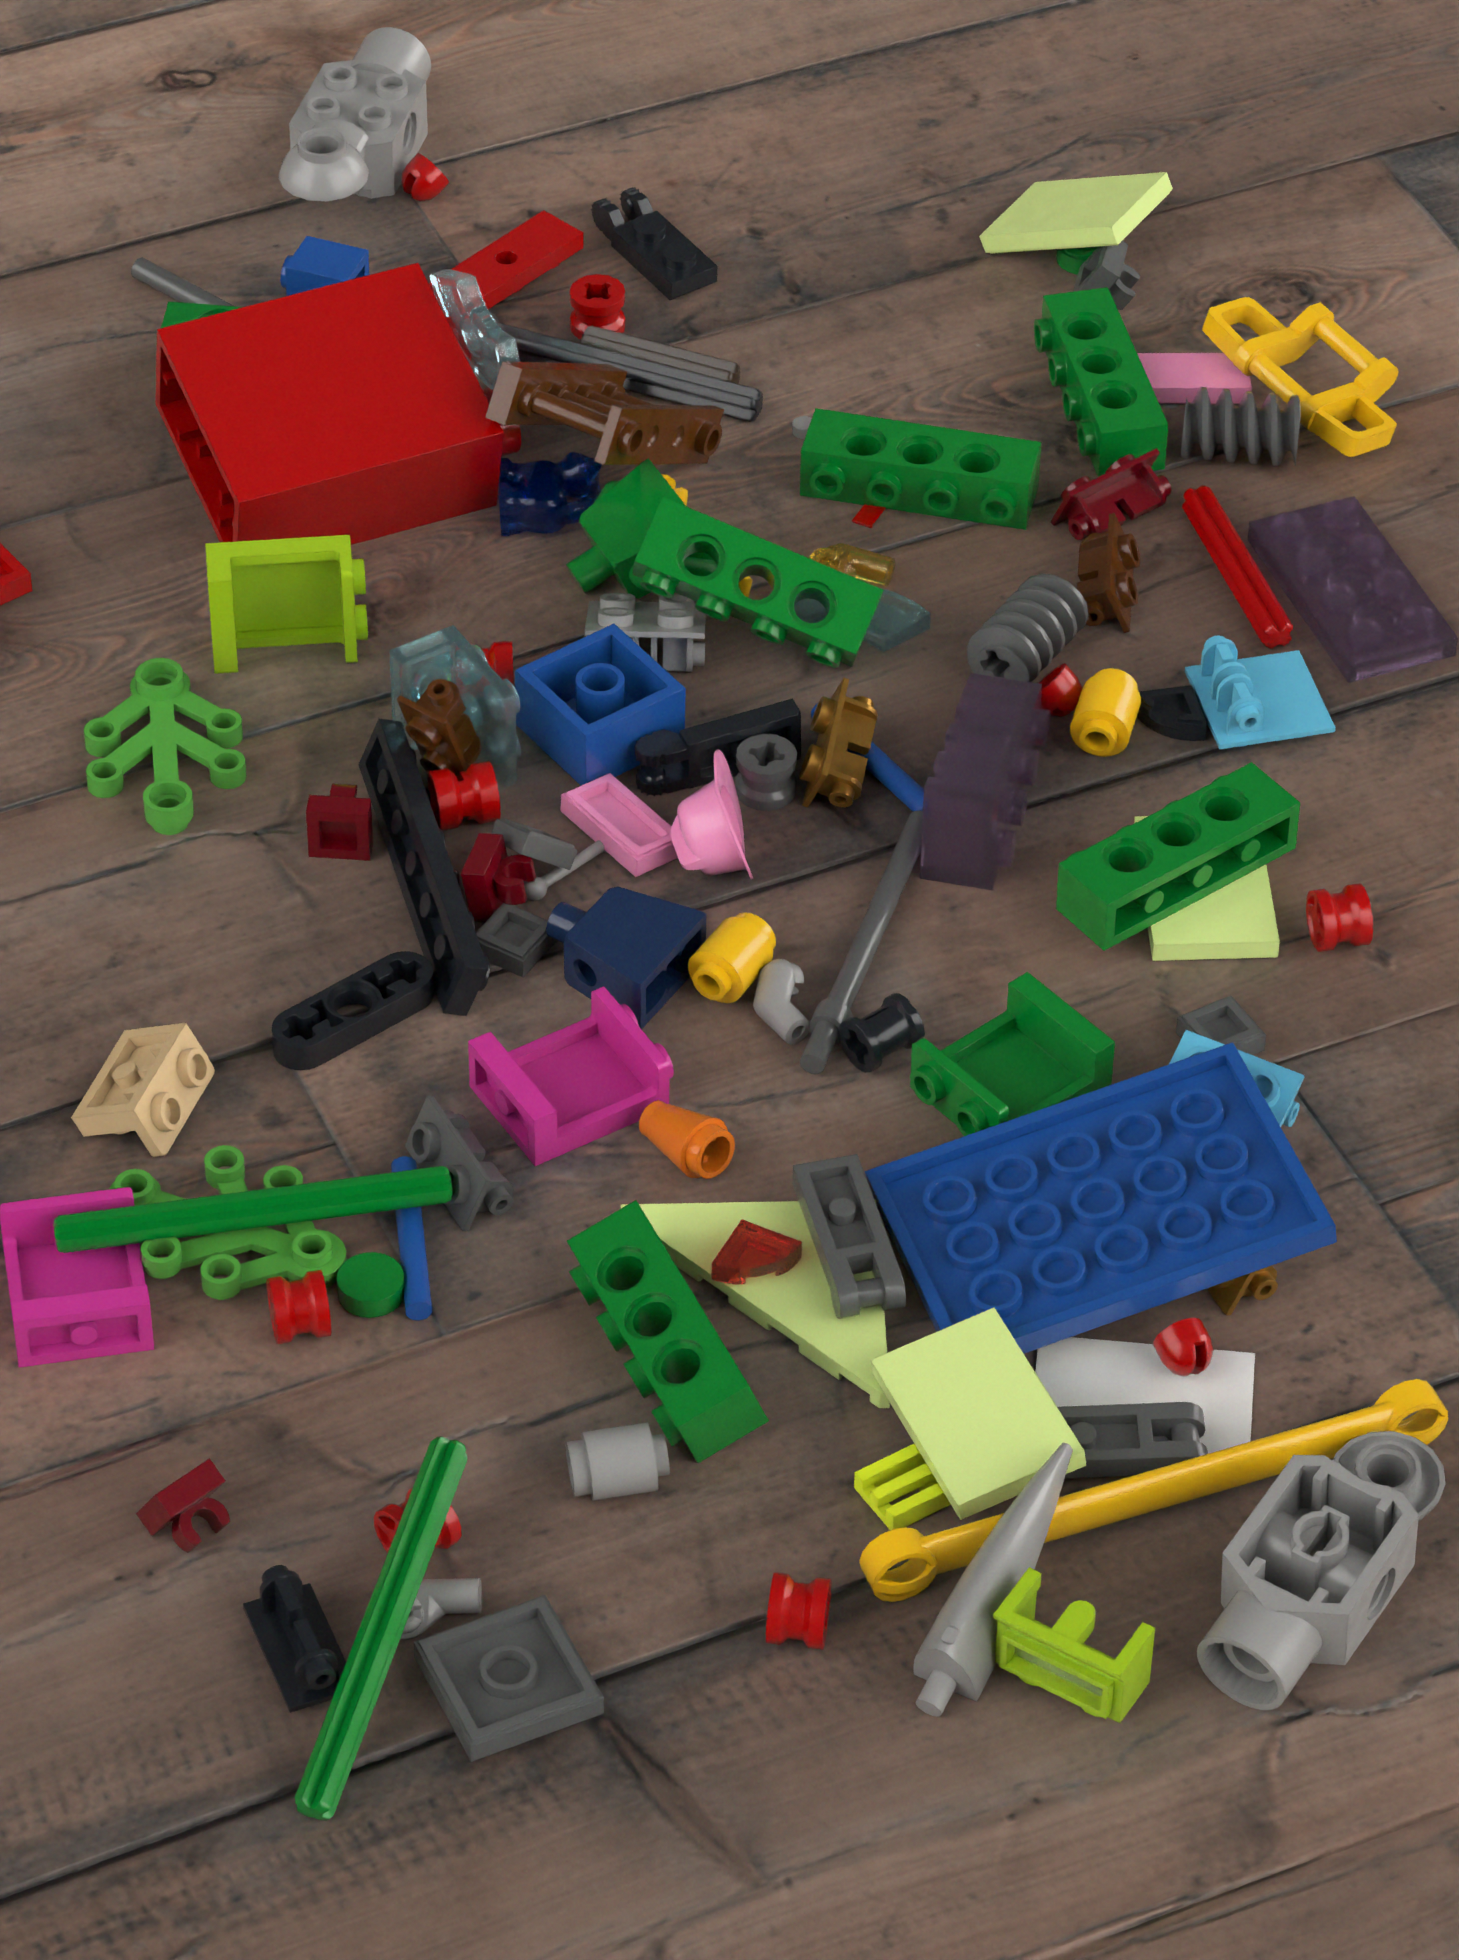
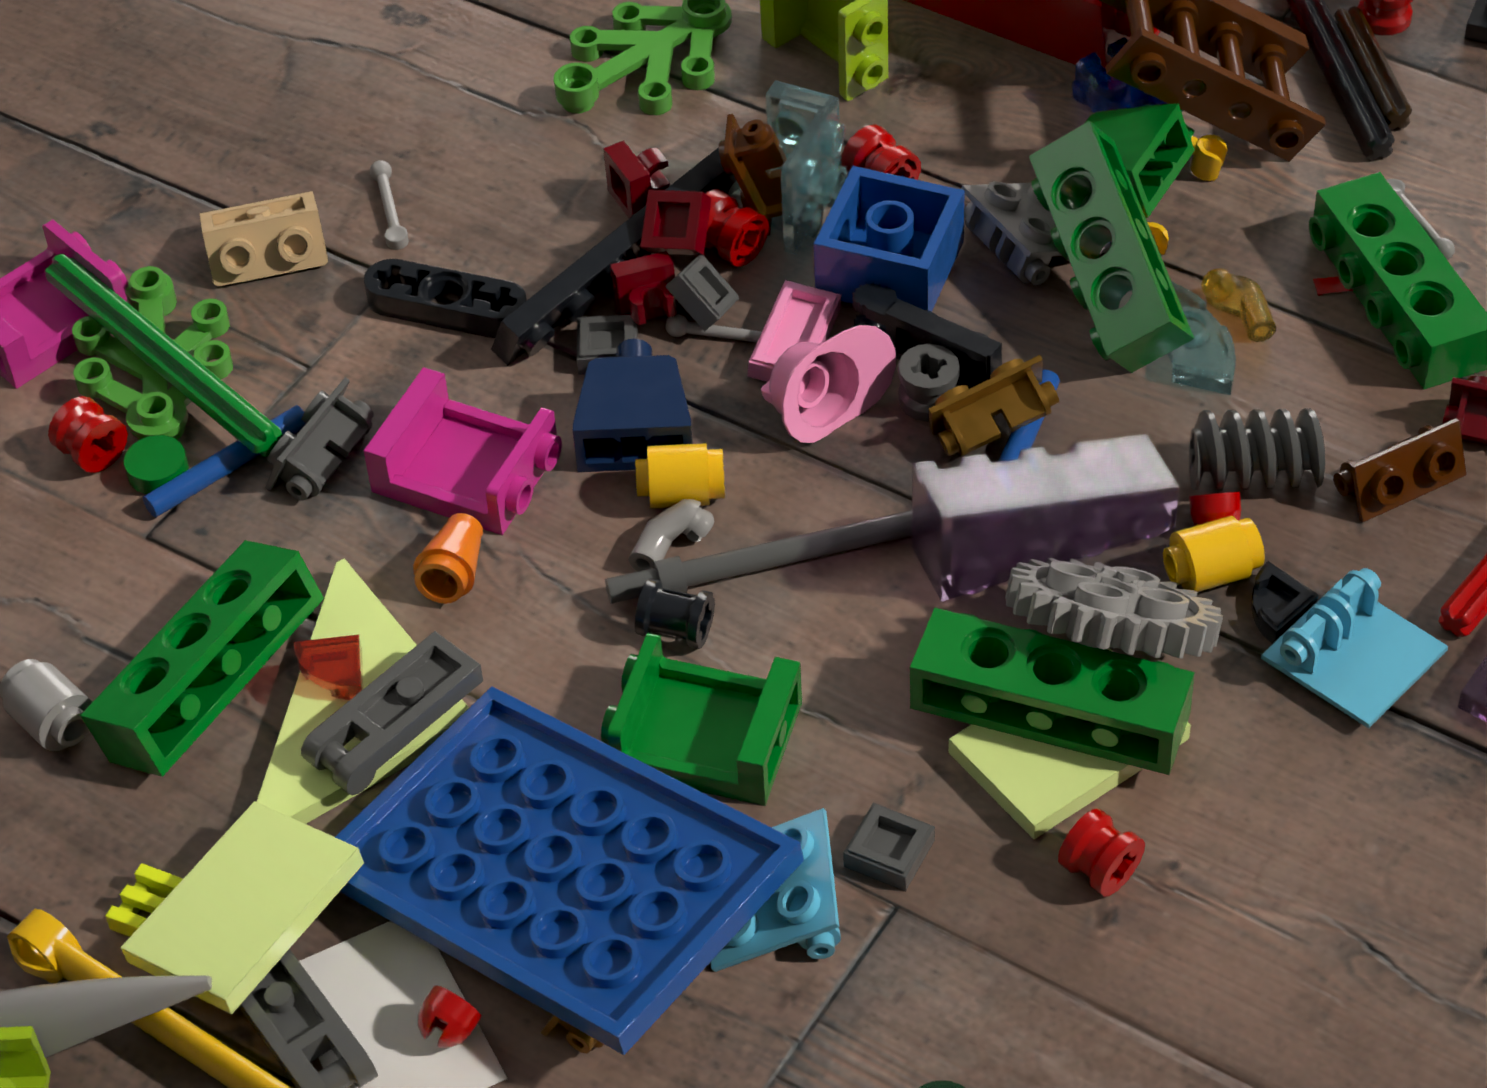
camera: 60 degrees right, 5 degrees up
none -> light grey hinge [370,160,409,250]
none -> dark red tile [640,190,712,256]
none -> light grey gear [1005,558,1223,659]

